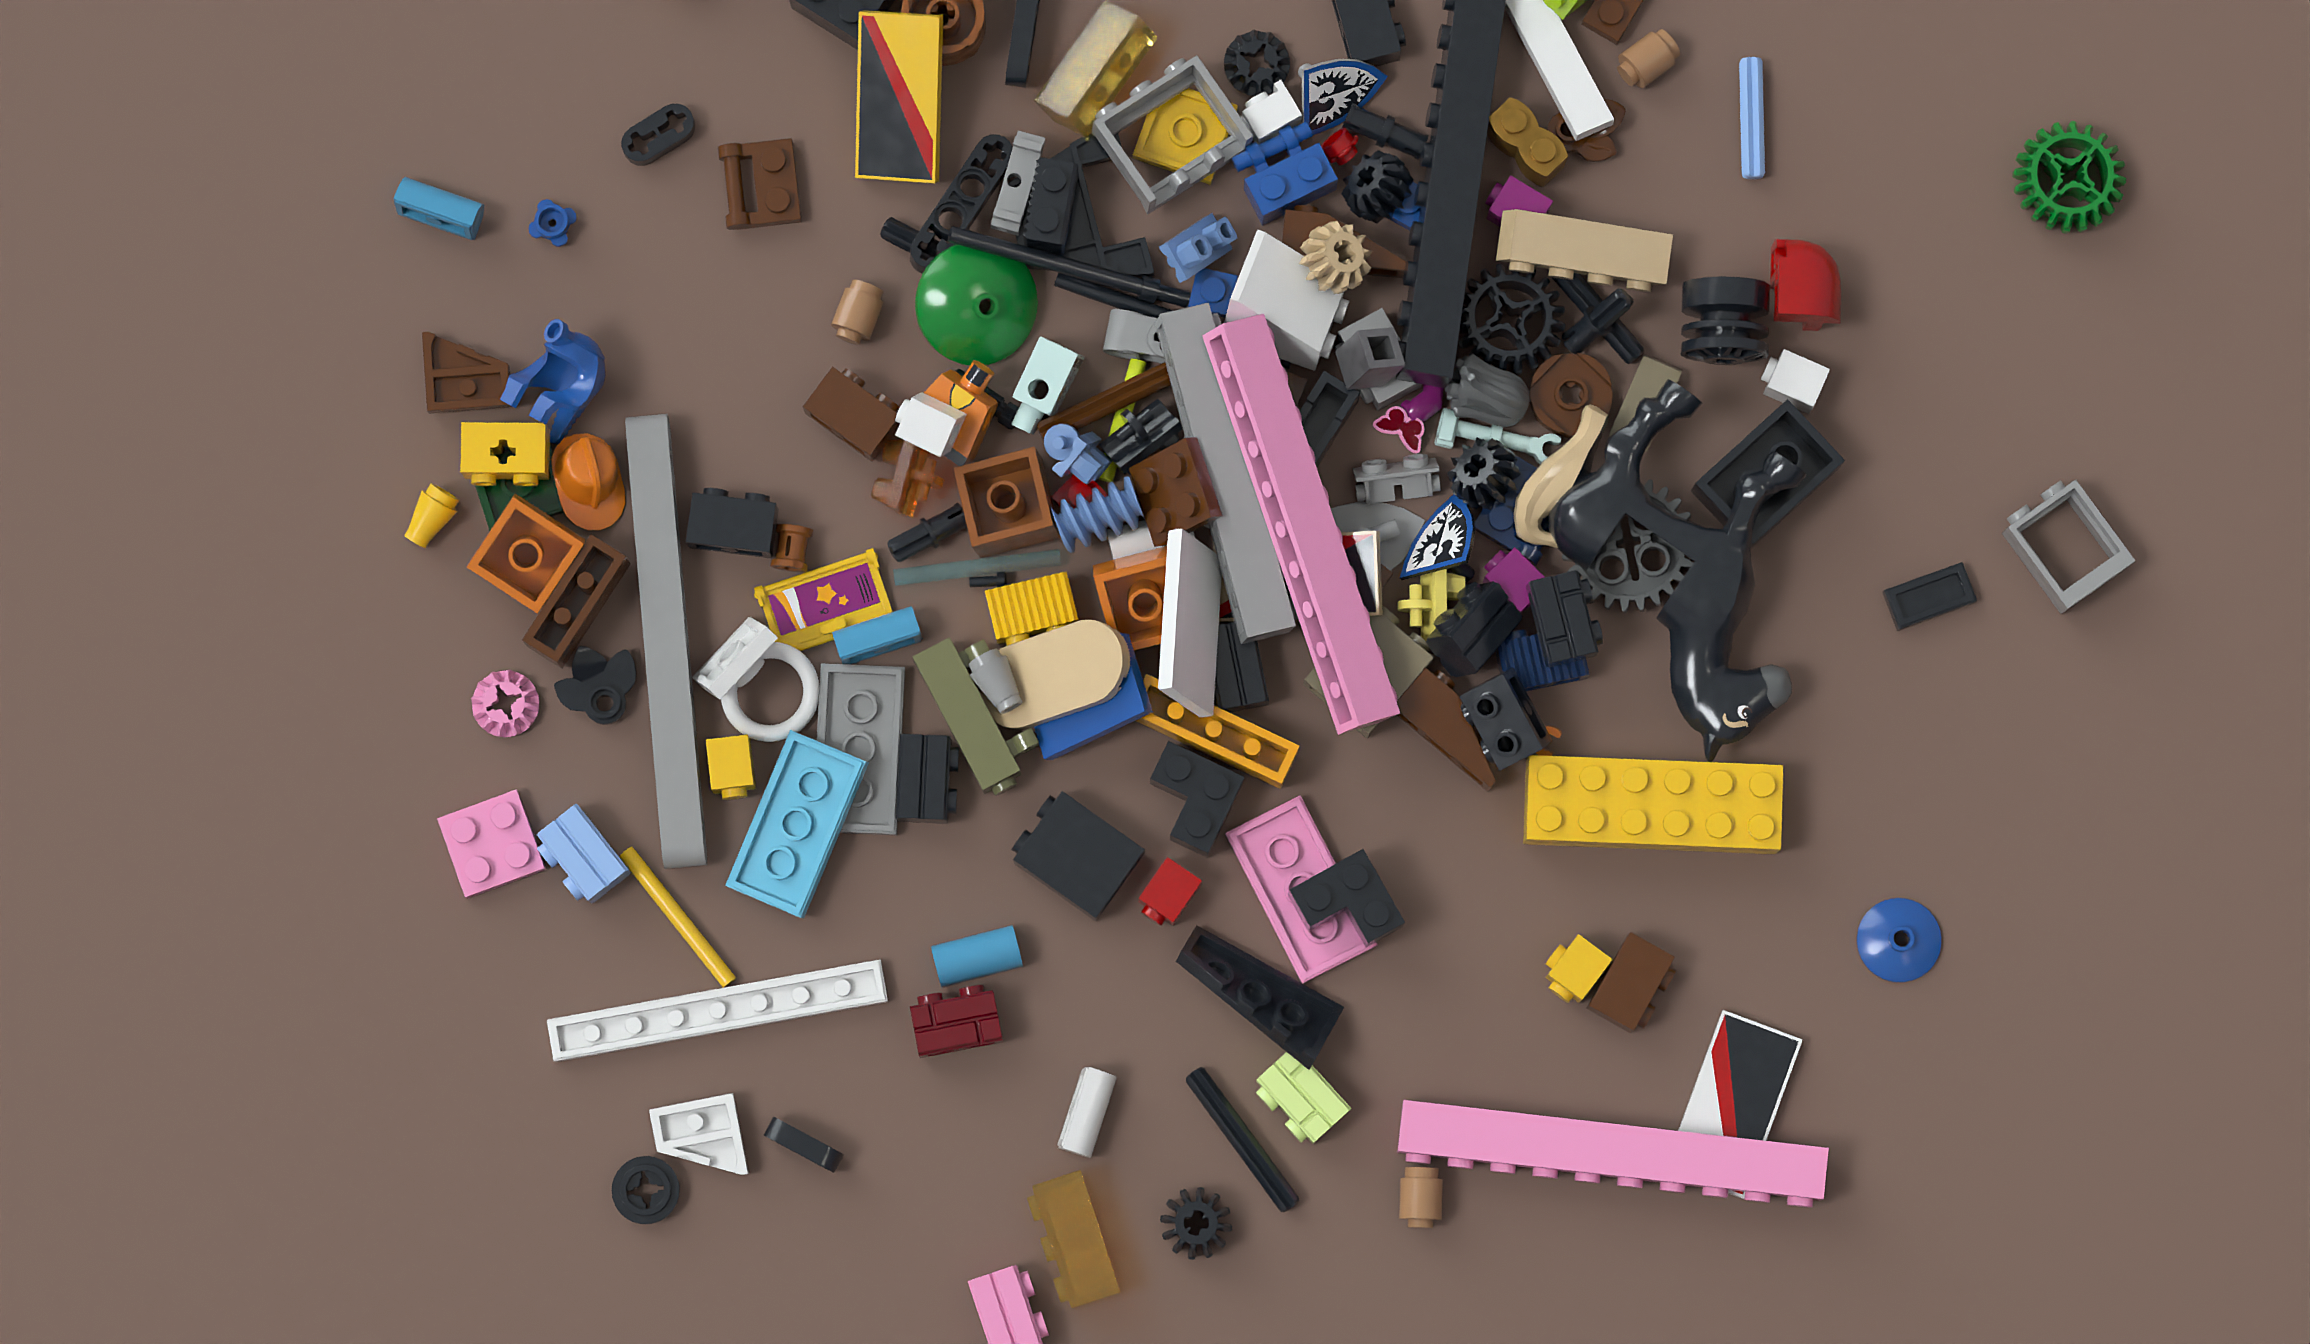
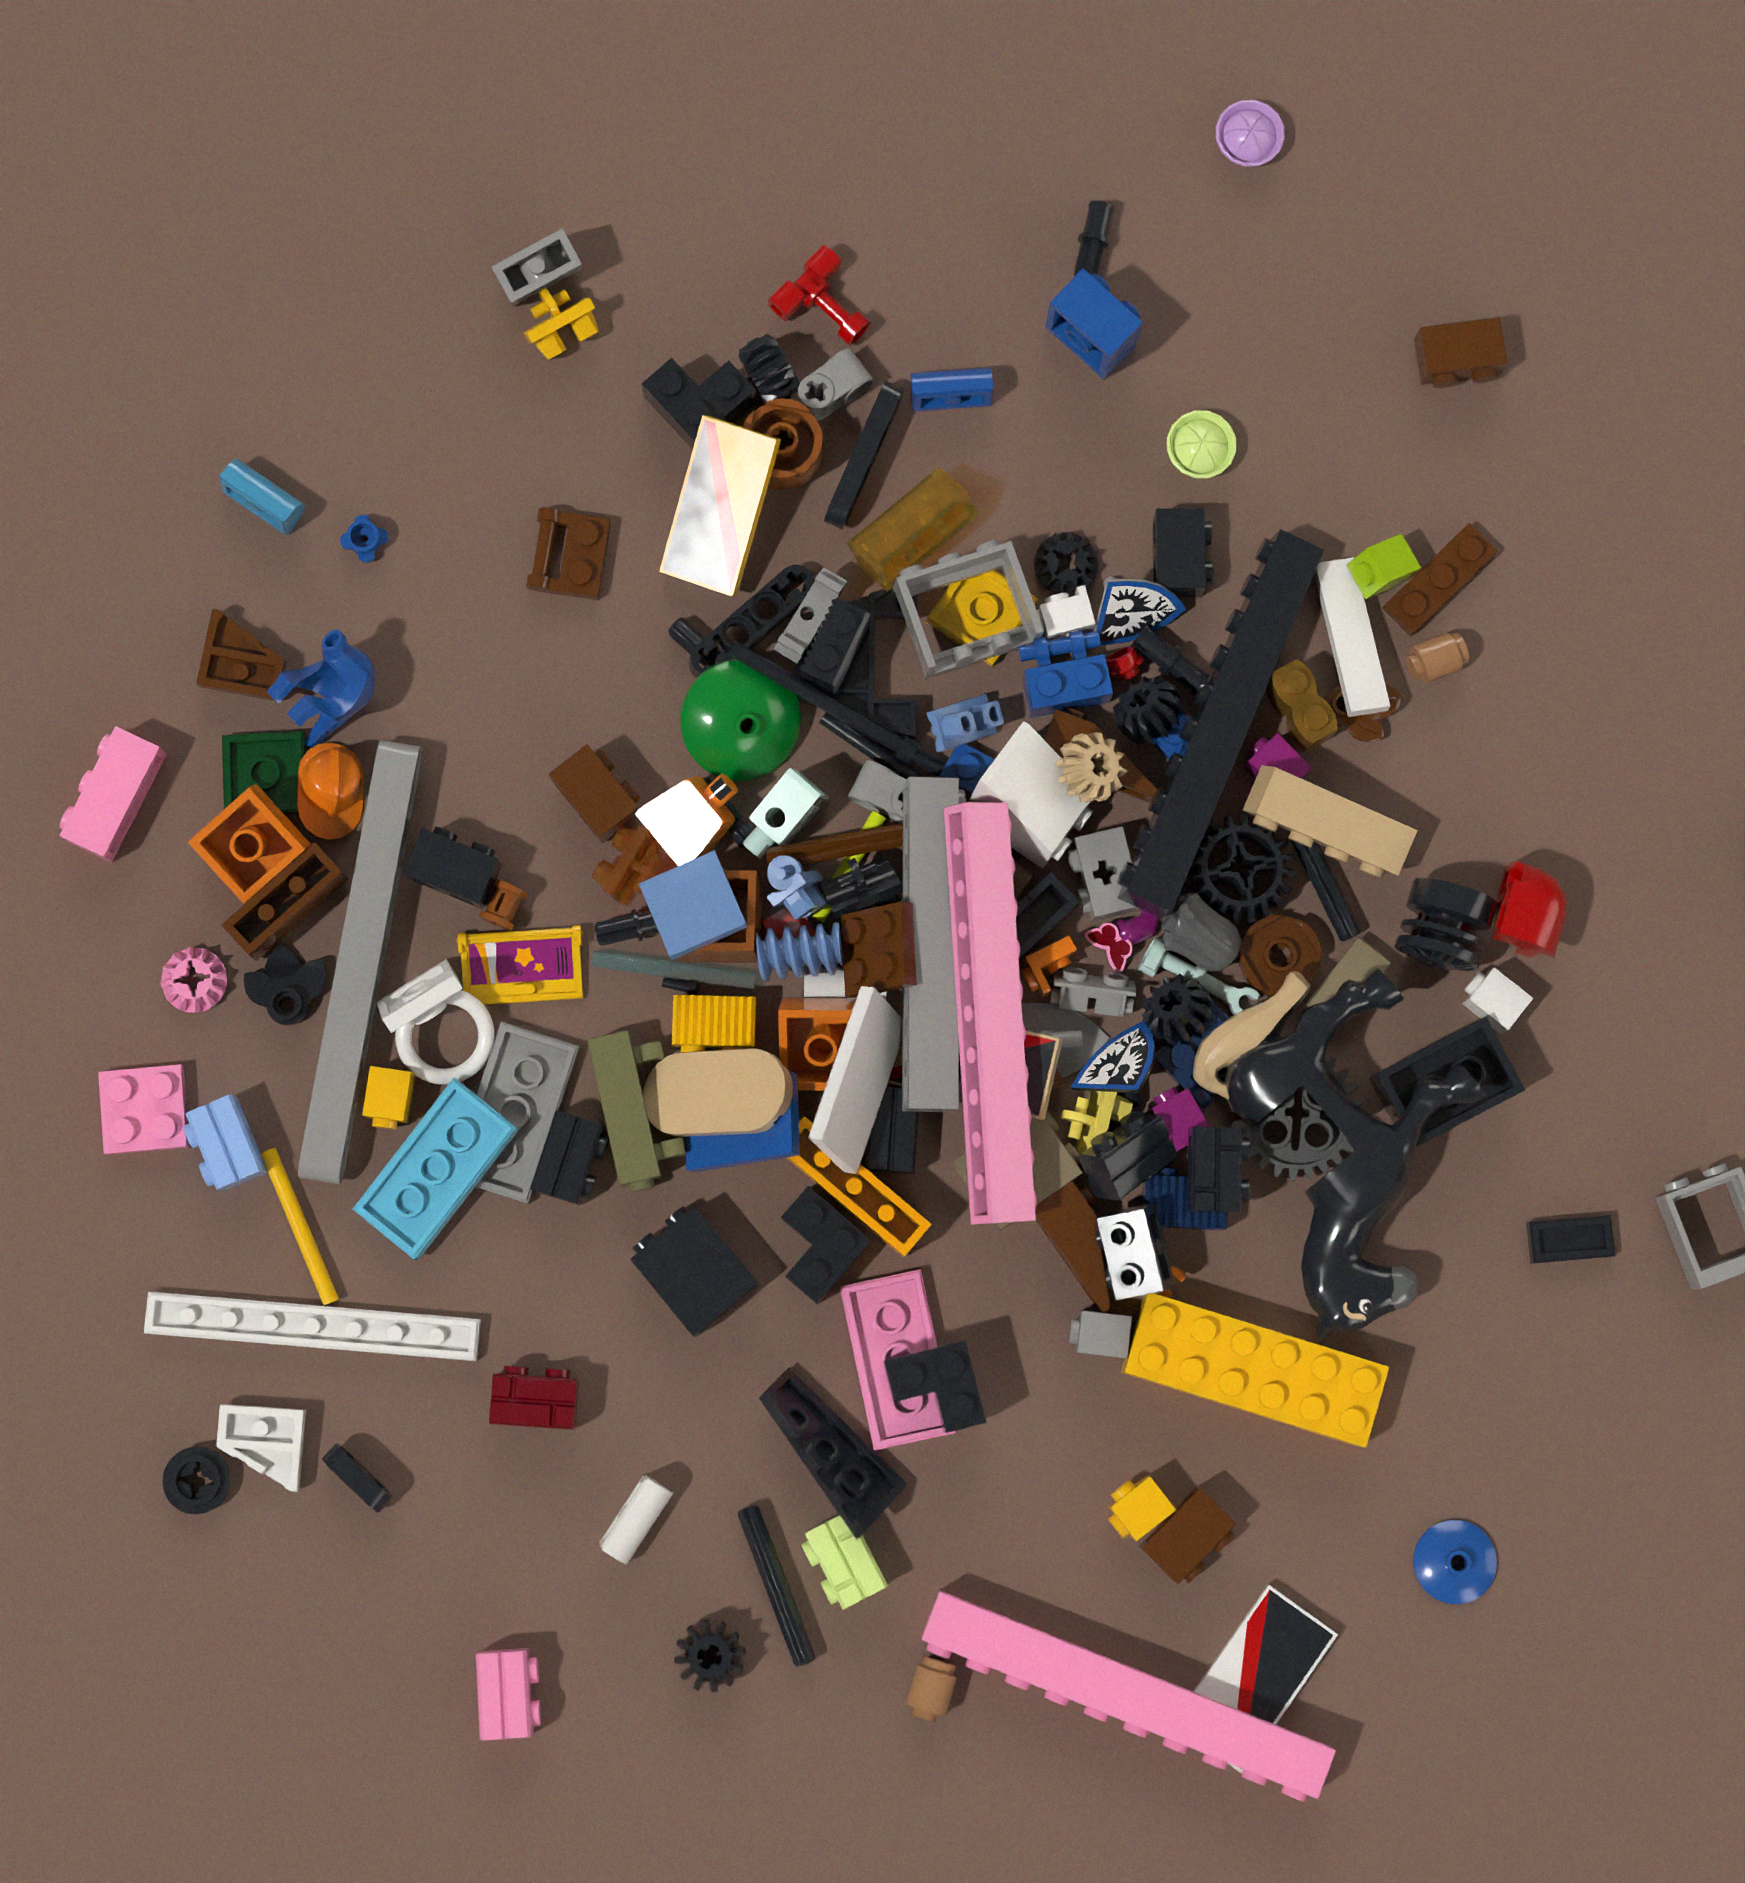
camera: 10 degrees right, 0 degrees up
yellow cone [404,483,459,548] -> none
yellow brick [460,422,550,486] -> none
black beam [621,103,695,166] -> none
medium nougat brick [831,280,884,345] -> none
dark azure brick [832,606,923,665] -> none
white brick [895,392,967,457] -> none
dark azure brick [931,925,1024,988] -> none
light grey cone [968,648,1022,714] -> none
clear yellow brick [1027,1170,1120,1309] -> none
red brick [1138,857,1202,926] -> none
flat silver brick [1335,327,1405,390] -> none
black axle [1561,288,1634,354] -> none
light blue axle [1739,57,1765,179] -> none
none -> bright pink brick [59,726,167,863]
none -> medium blue tile [639,850,748,960]
none -> orange bracket [1021,935,1077,998]
none -> light grey brick [1068,1311,1132,1359]

